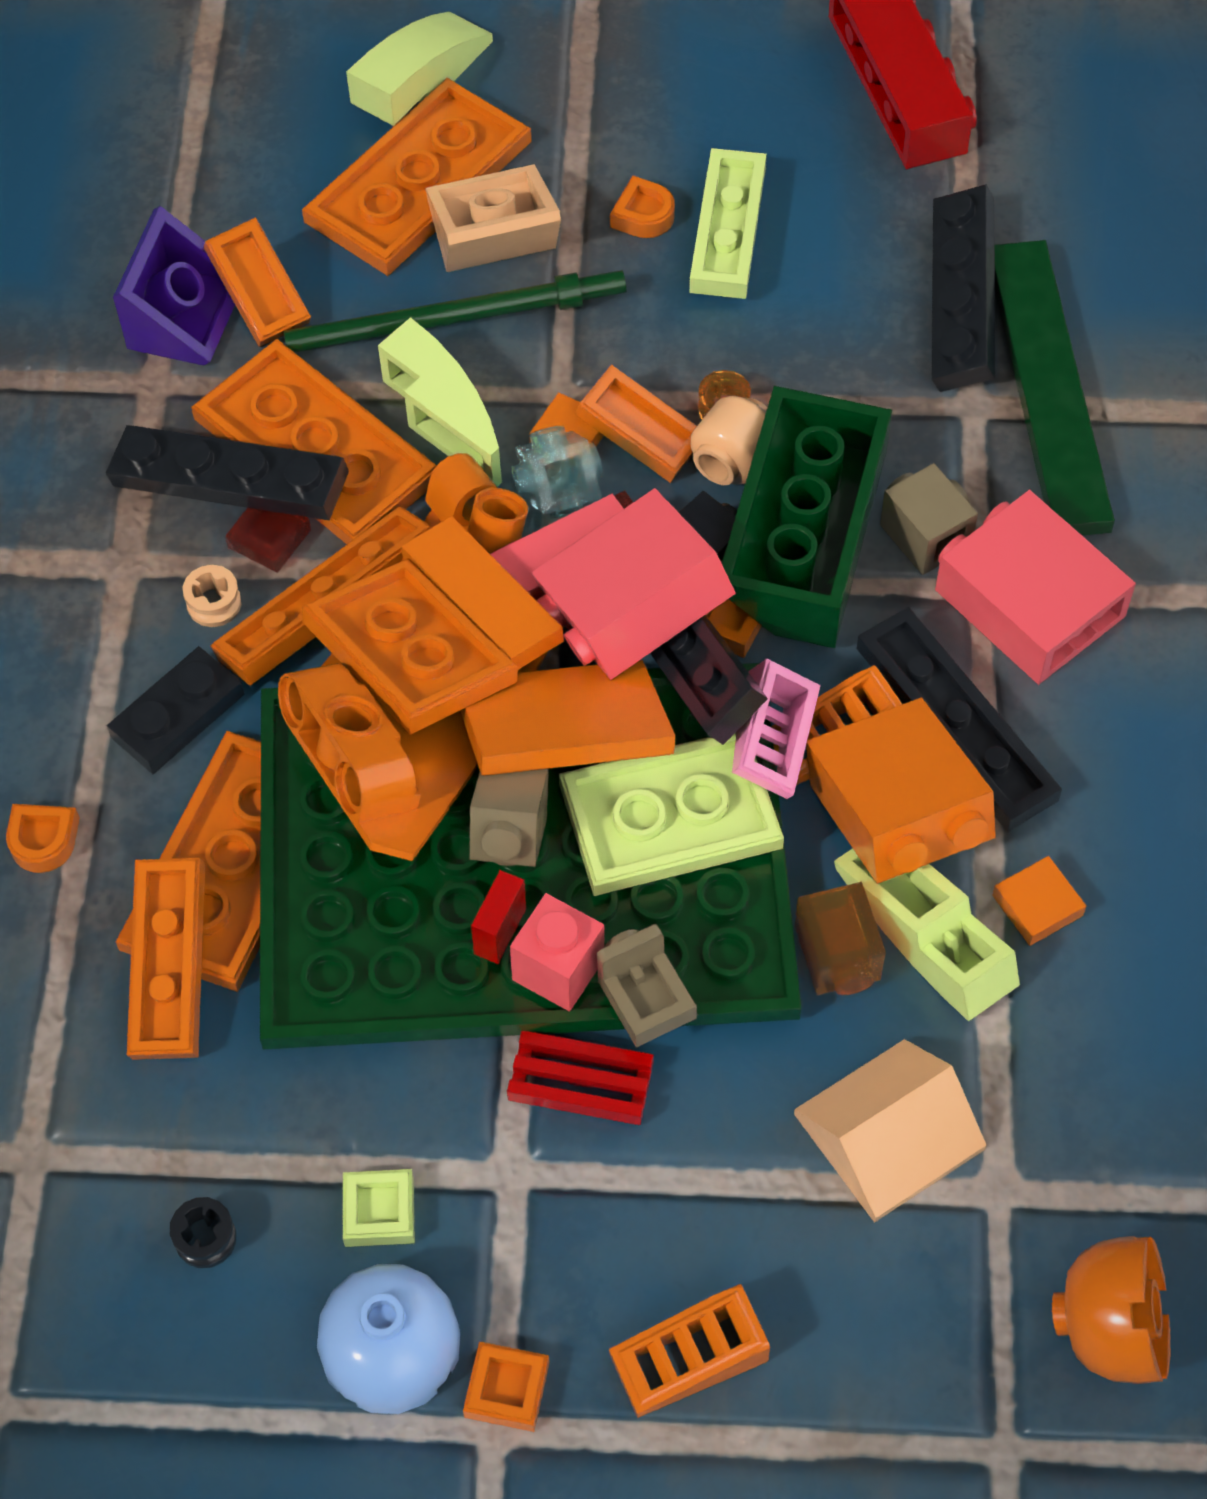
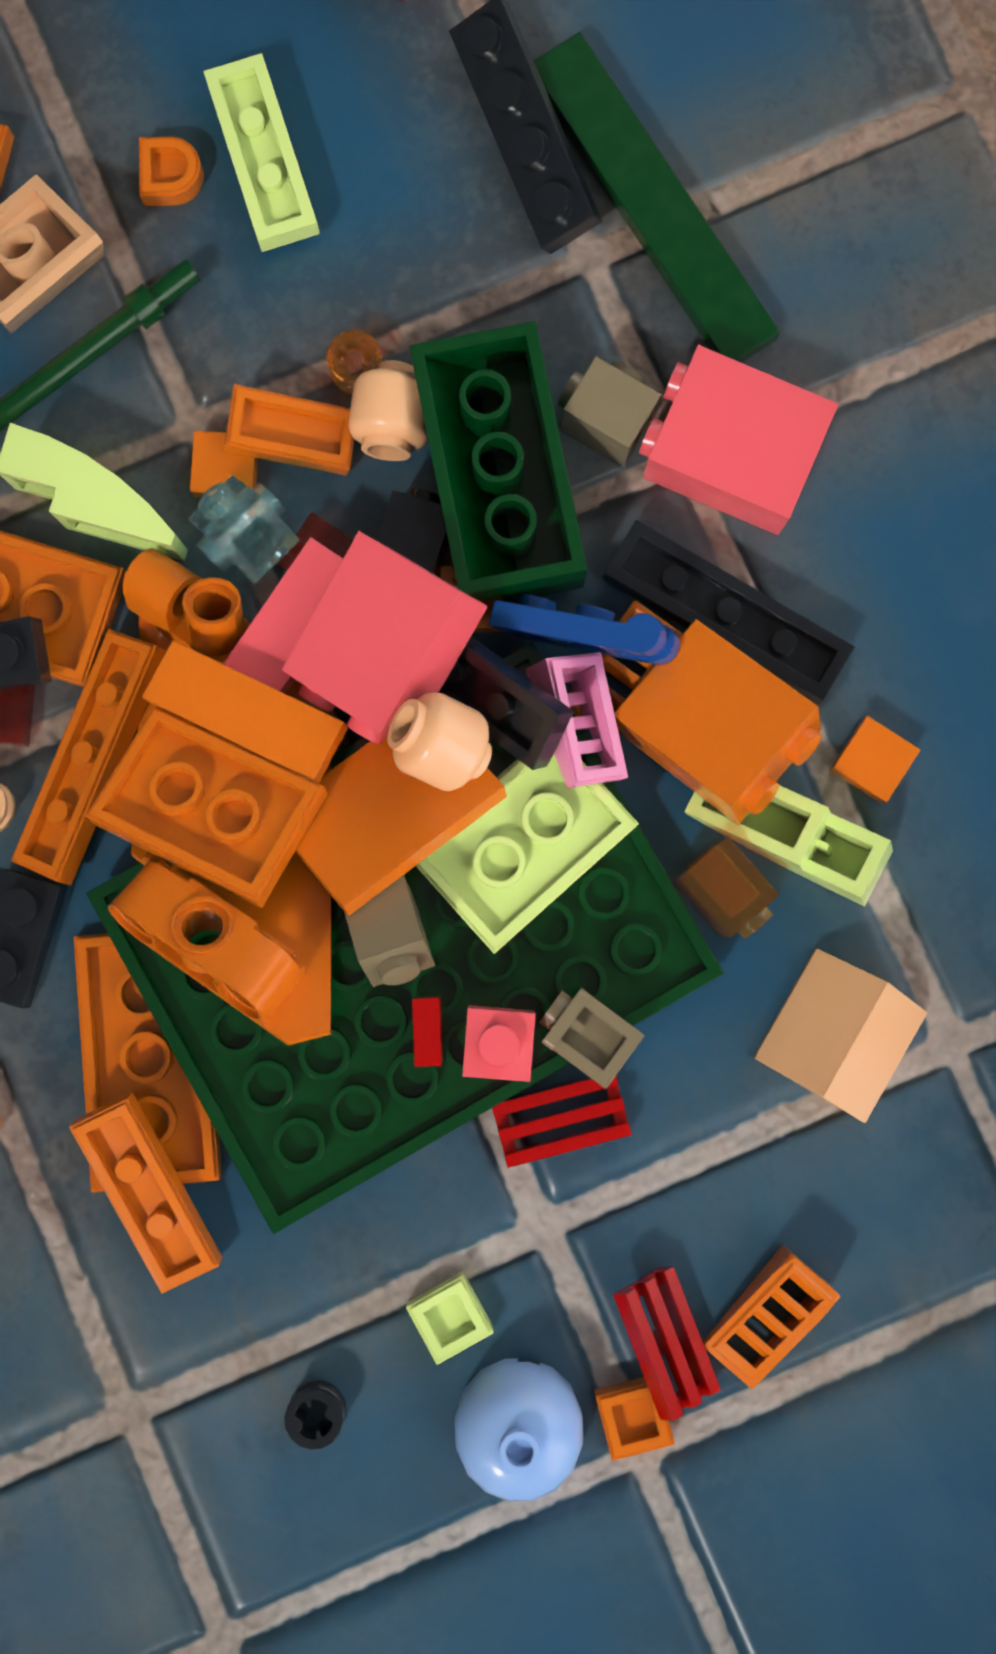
camera: 25 degrees left, 25 degrees up
none -> light nougat head [387,692,492,792]
none -> blue plate [489,594,680,665]
none -> red tile [613,1266,721,1421]

